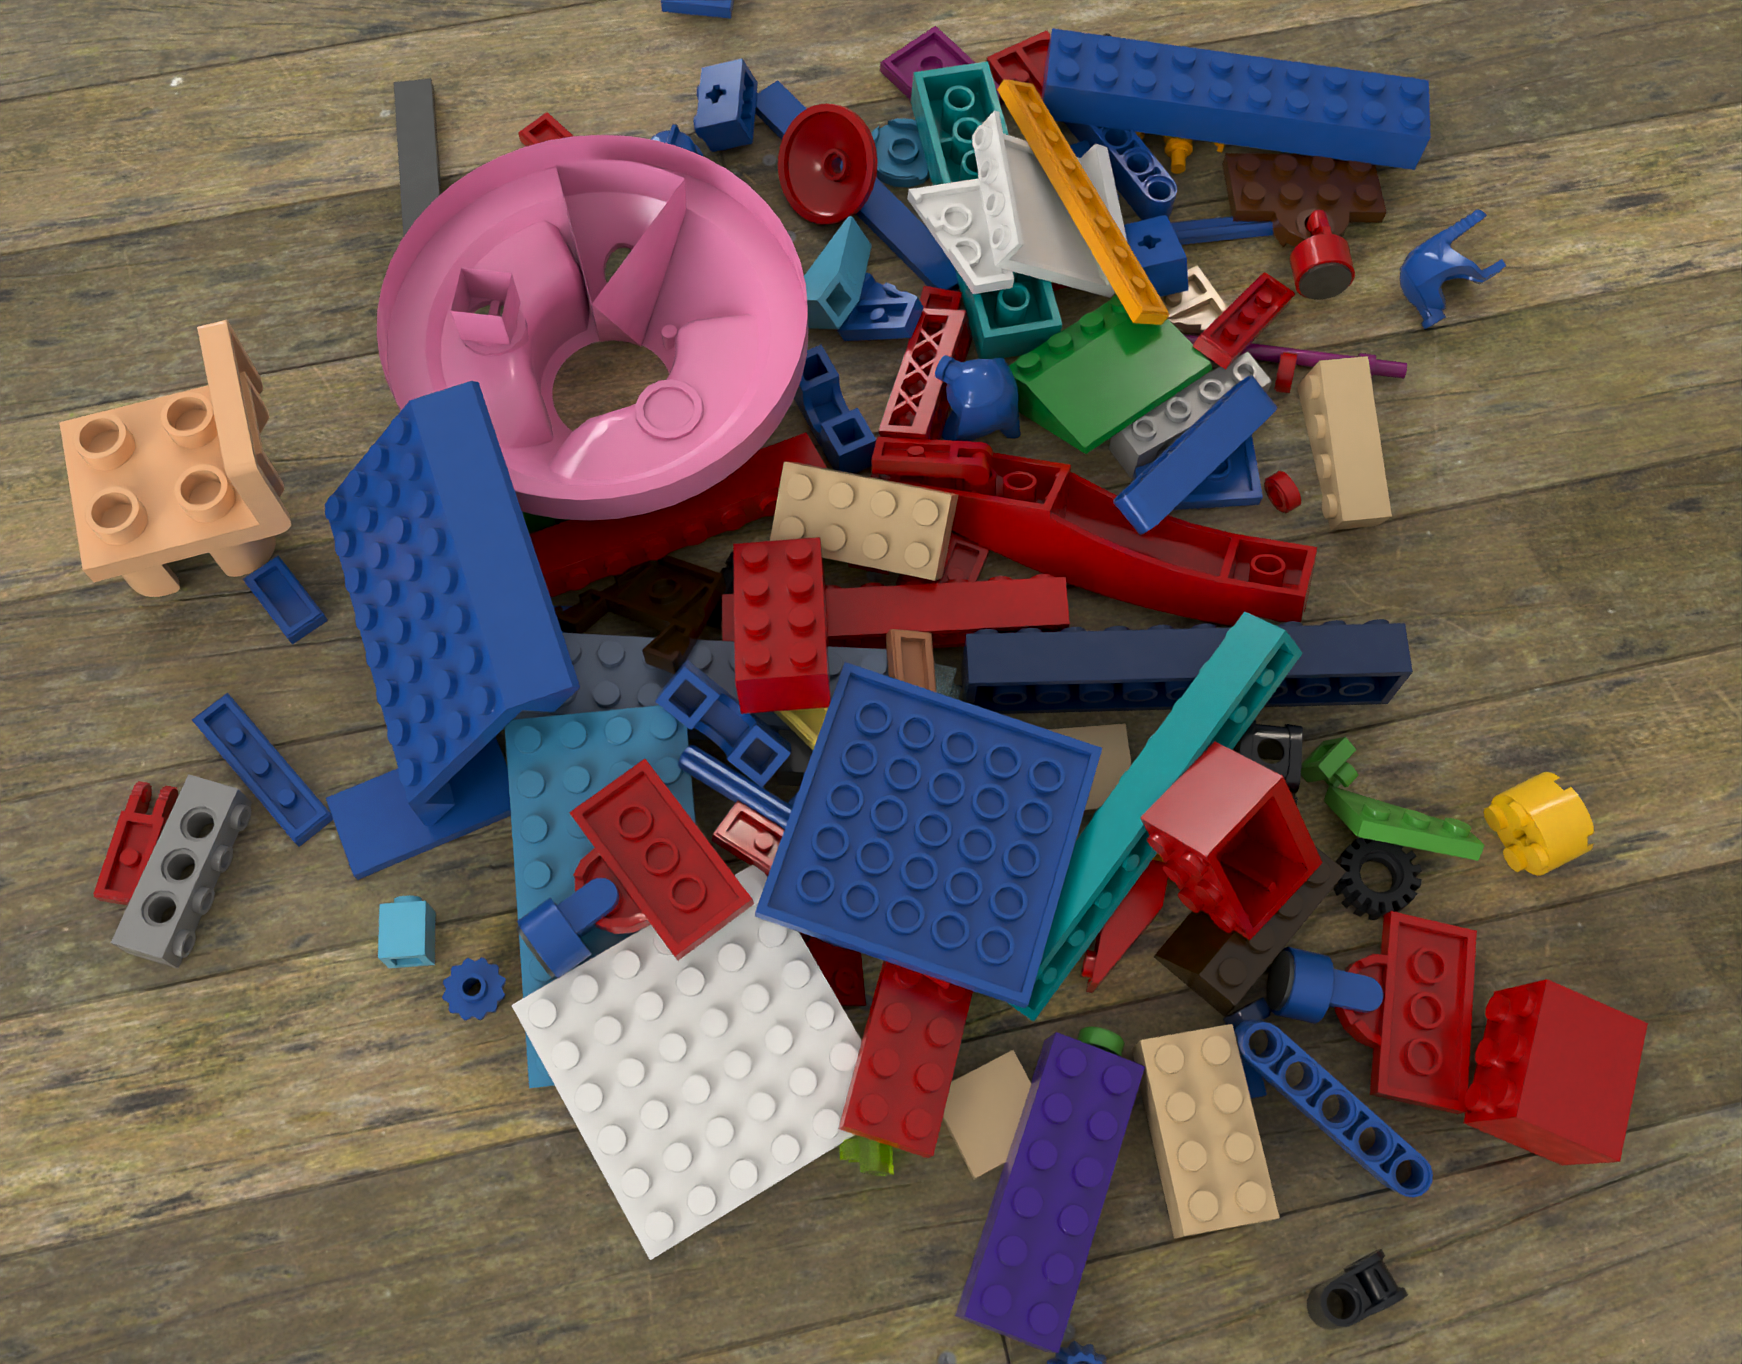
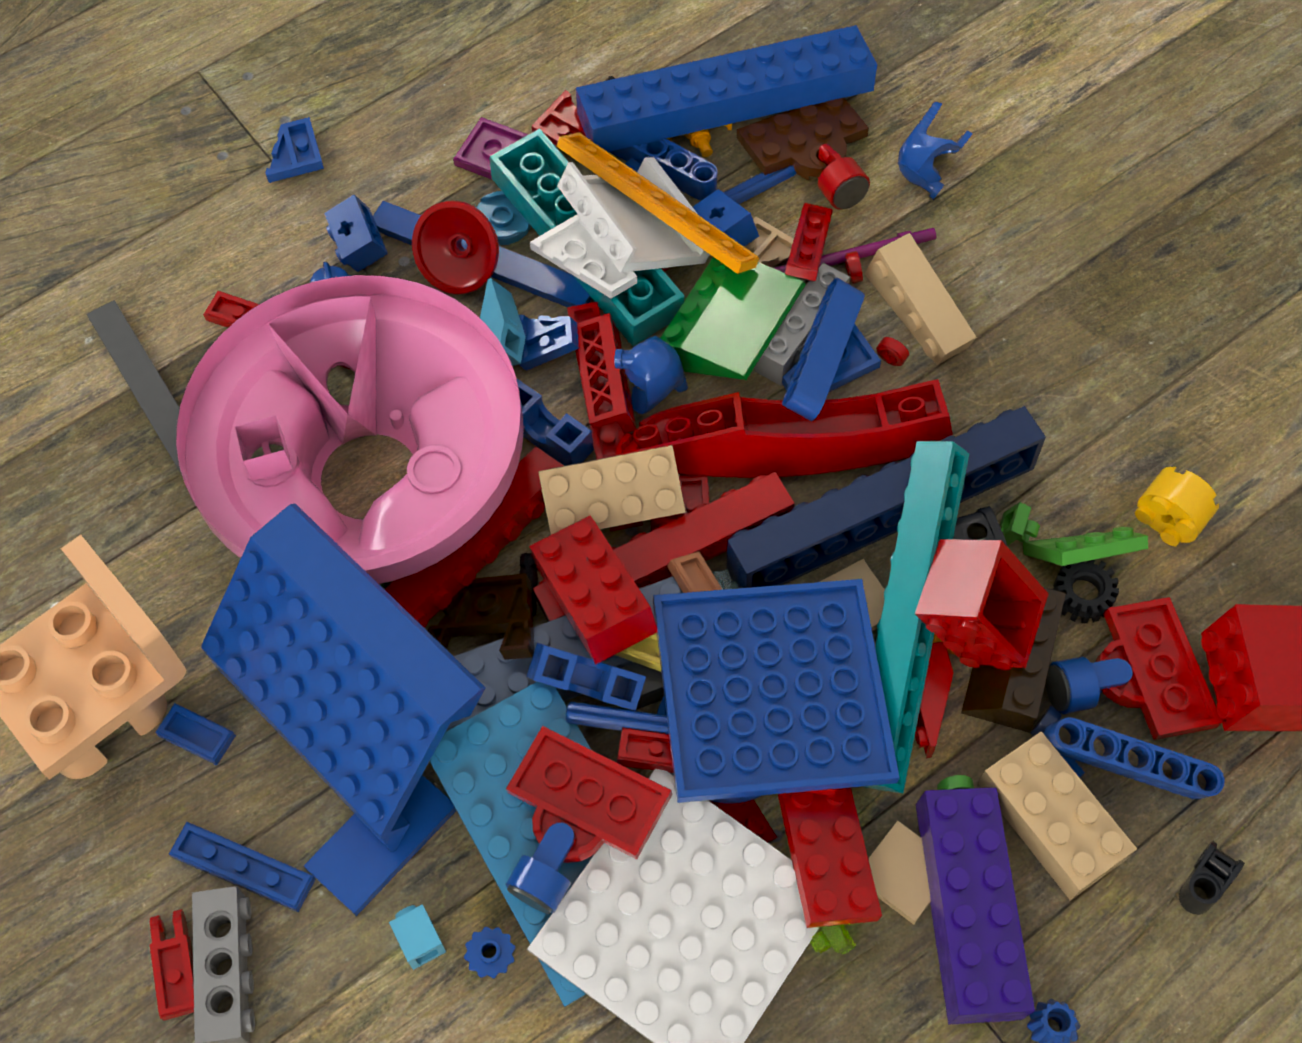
camera: 20 degrees left, 5 degrees down
red plate [871,437,993,486] -> none

